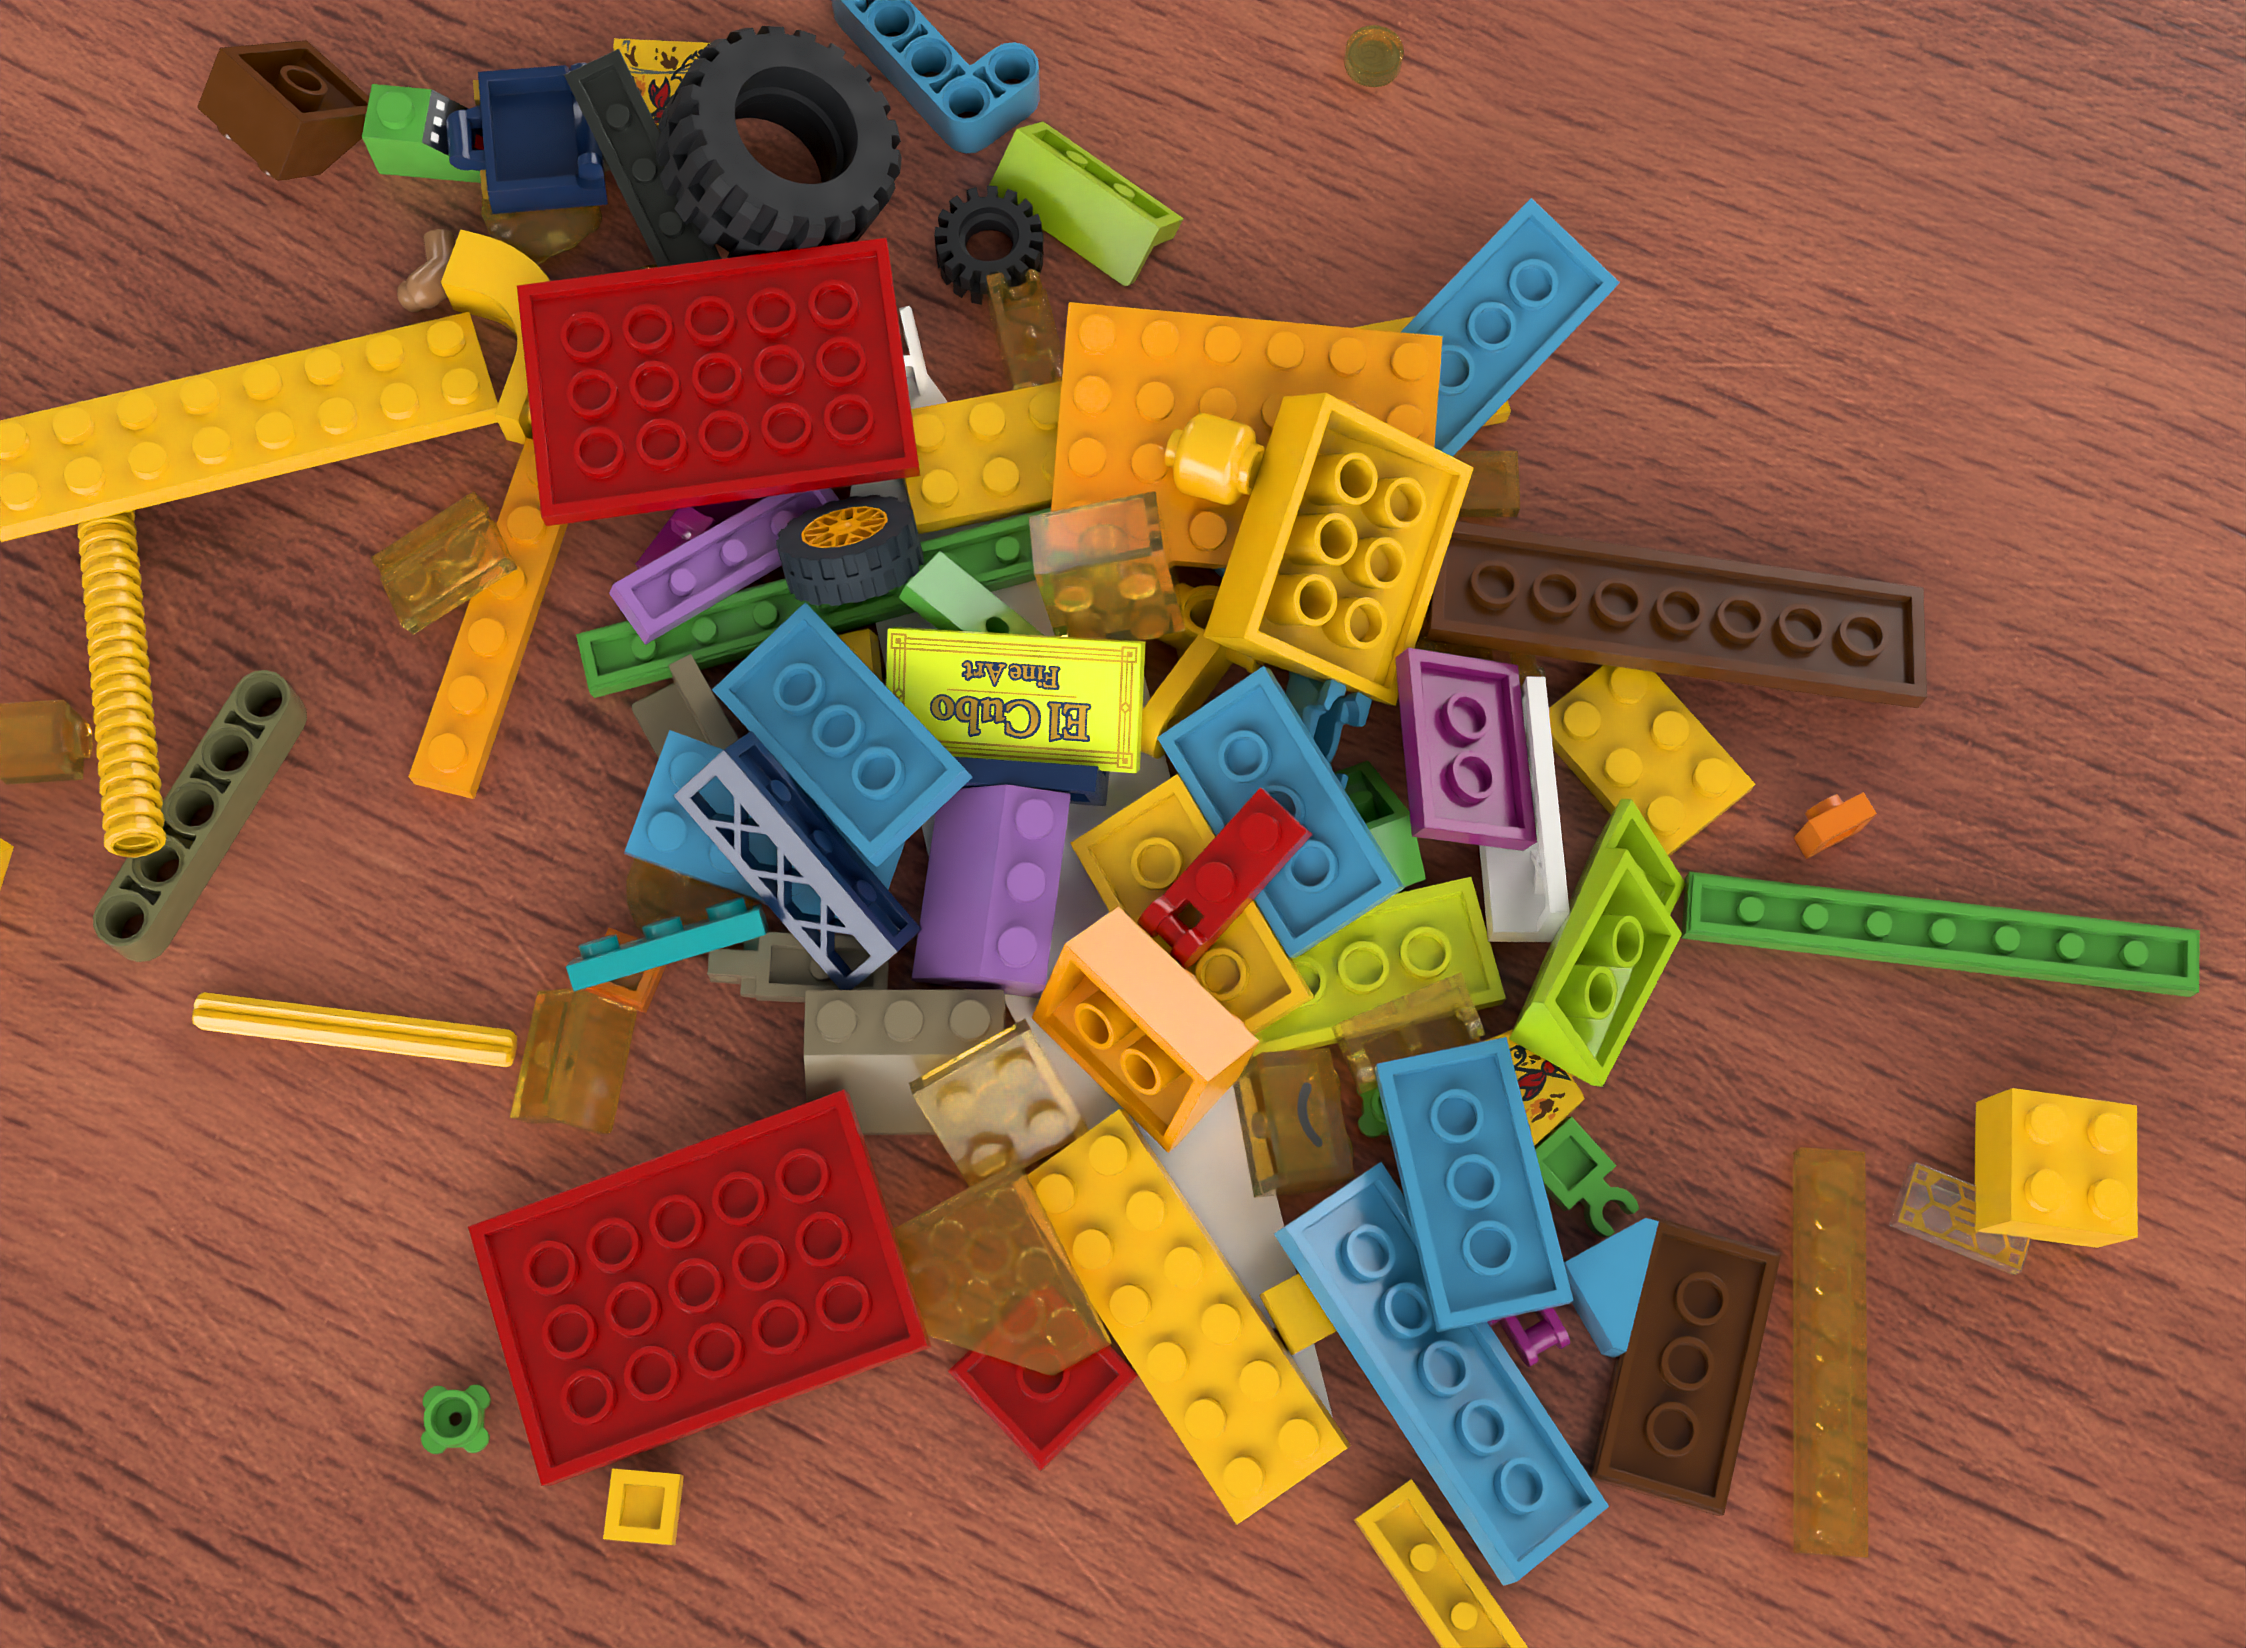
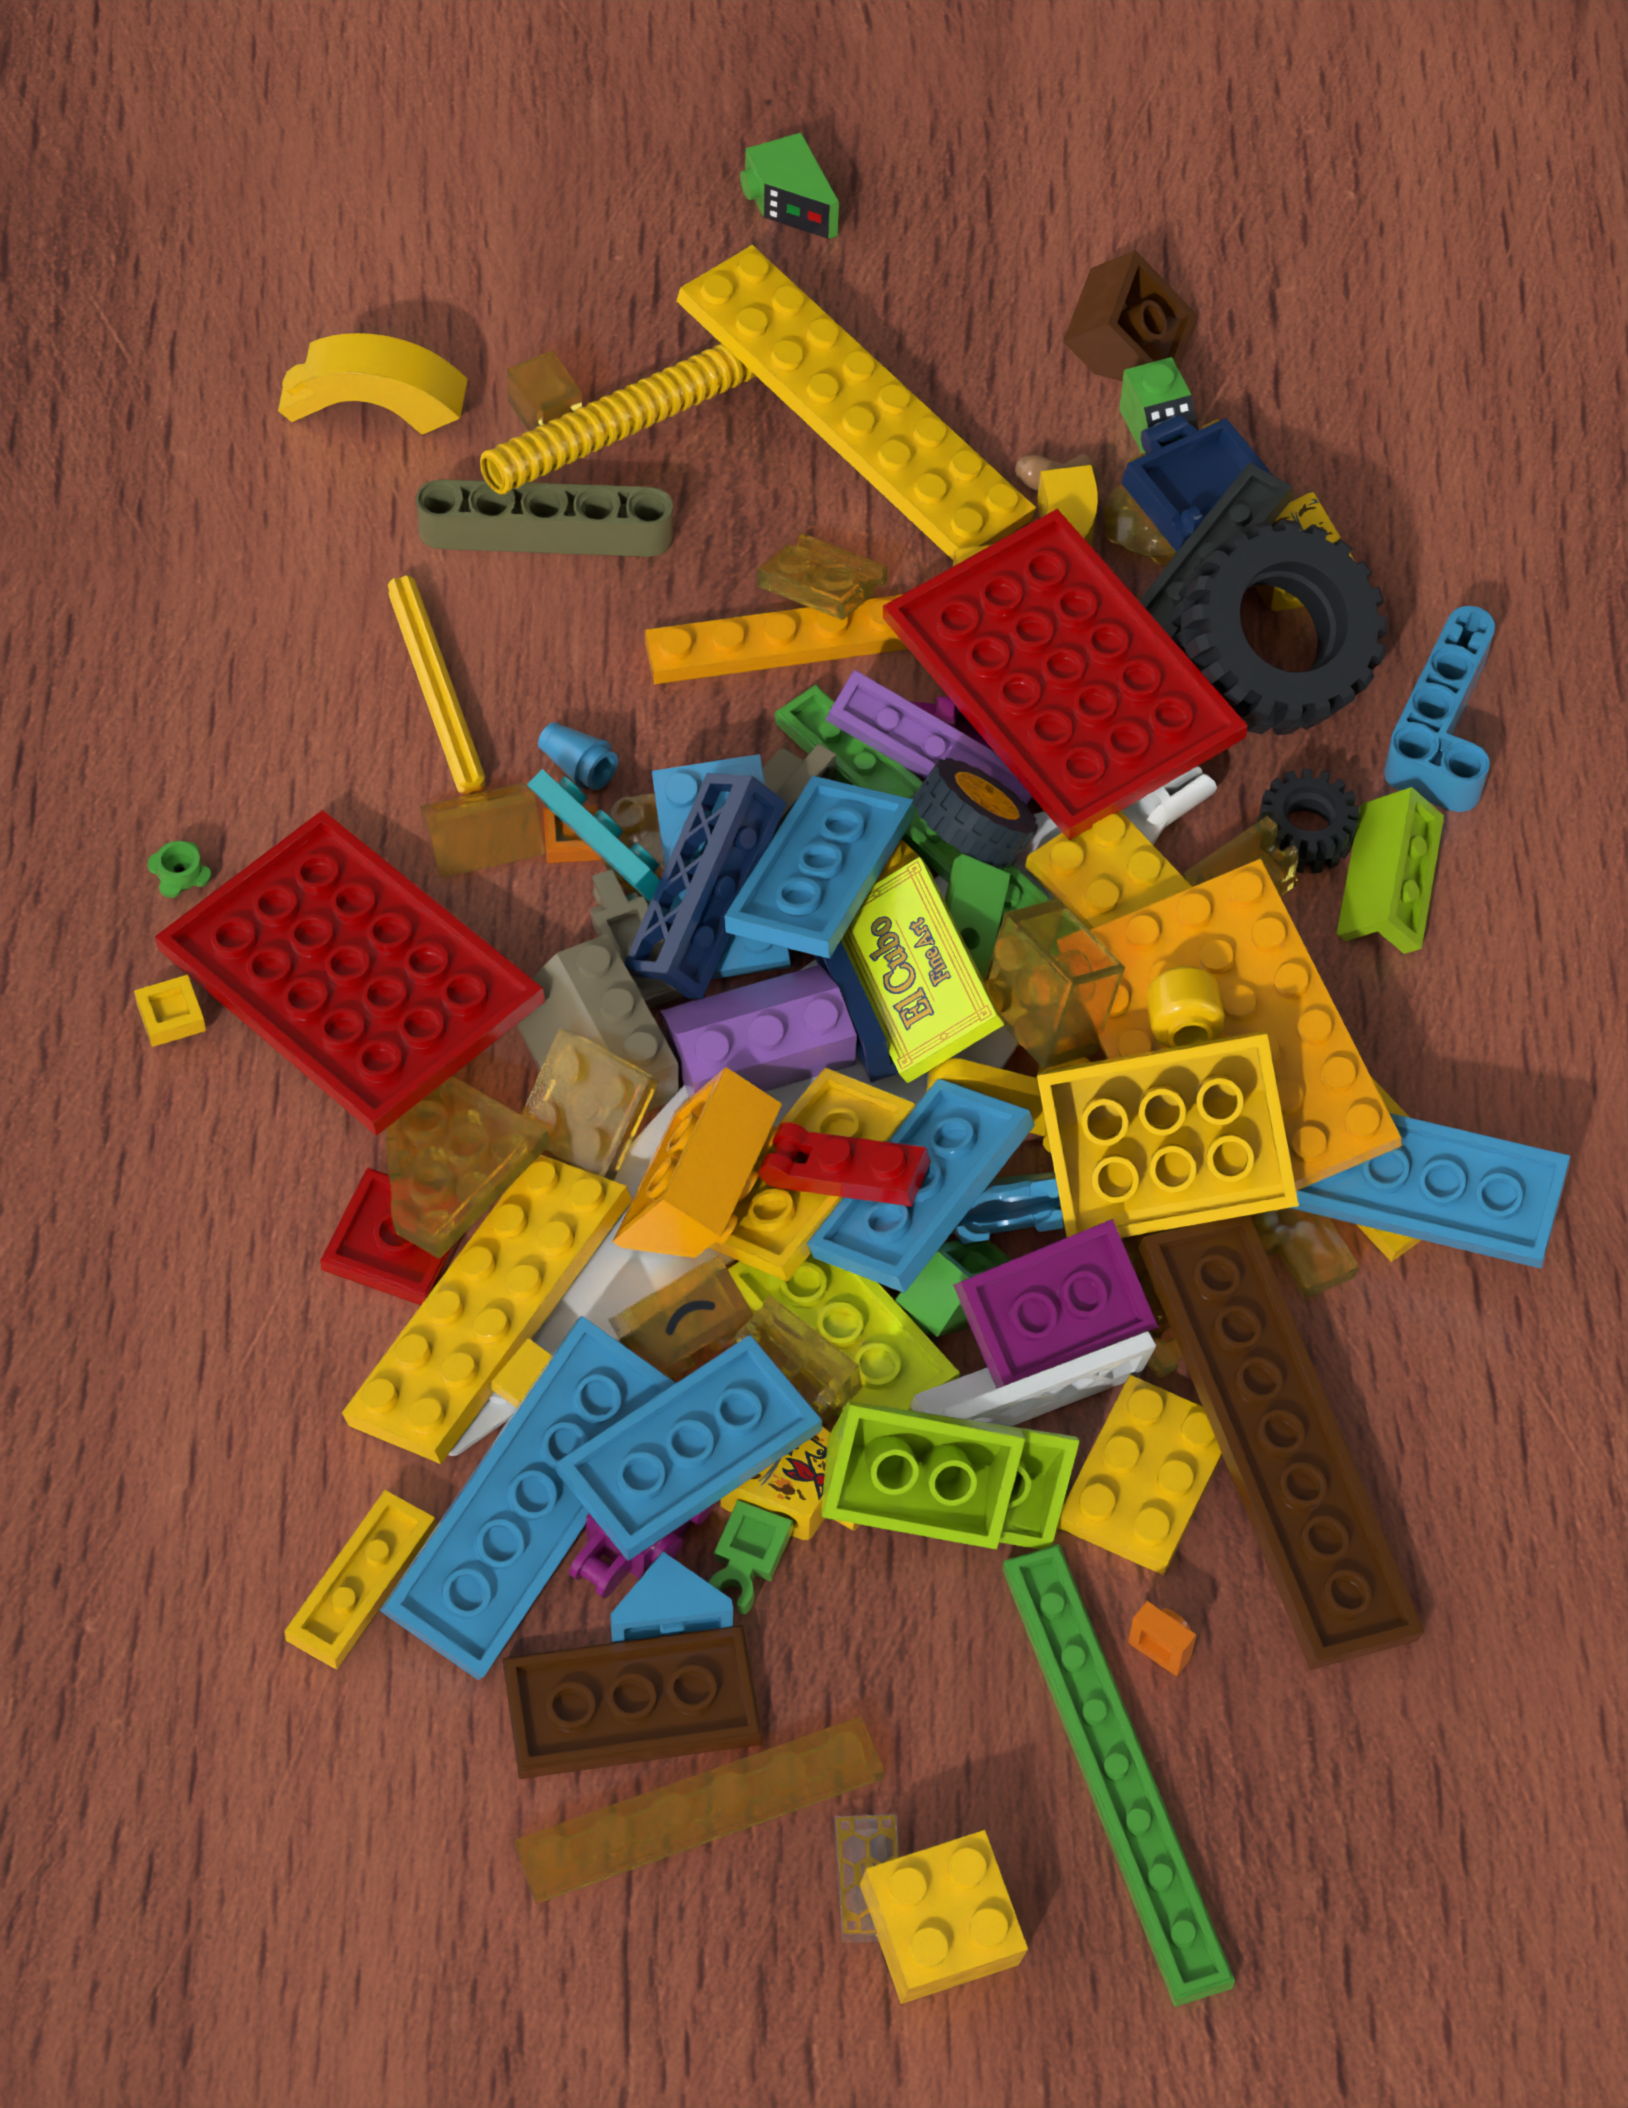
camera: 65 degrees right, 15 degrees down
none -> dark azure cone [538,722,618,790]

